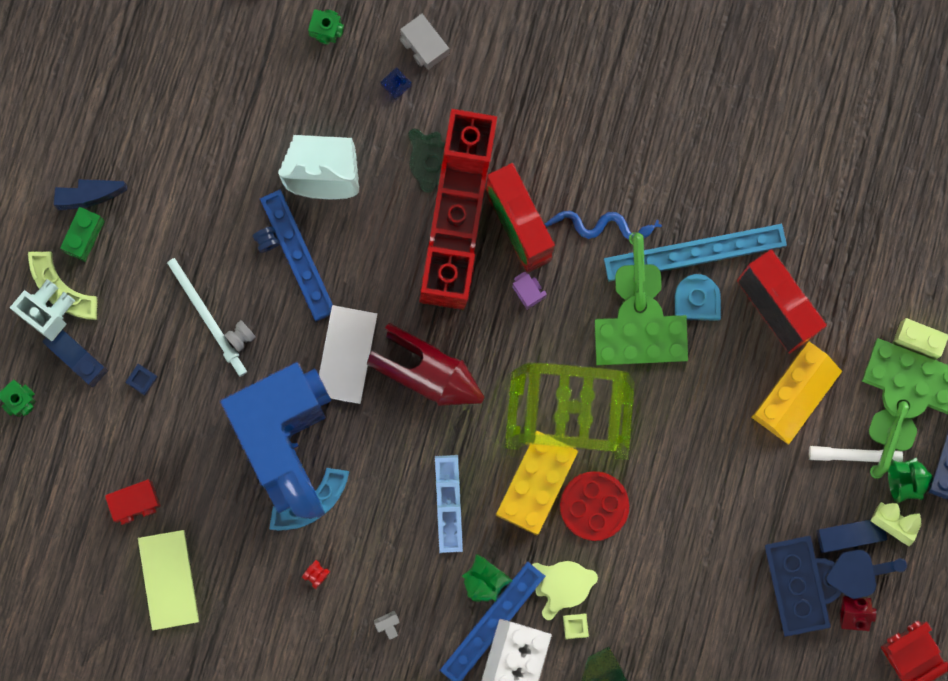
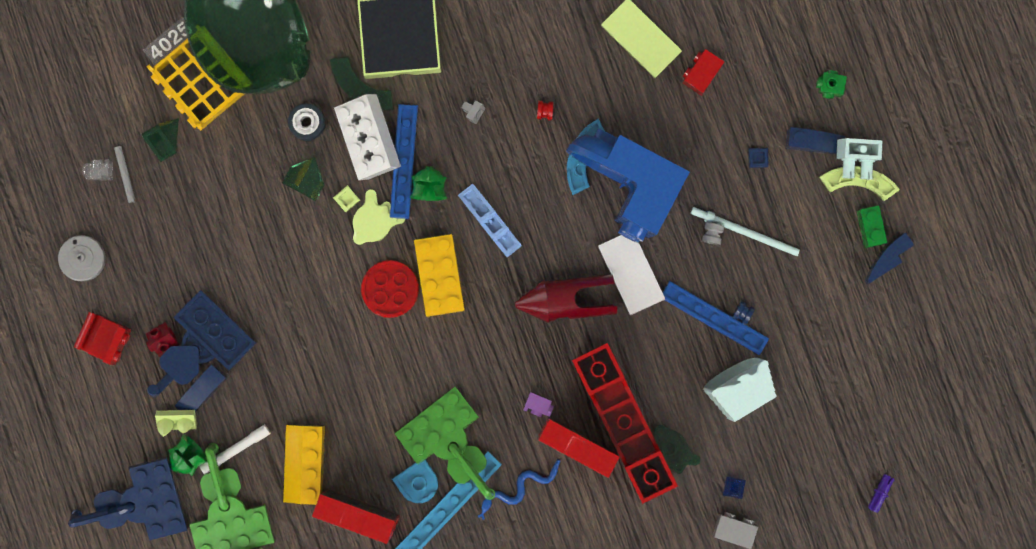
camera: 150 degrees right, 5 degrees up
green brick [308,9,344,44] -> none
clear neon green windscreen [505,363,635,460] -> none

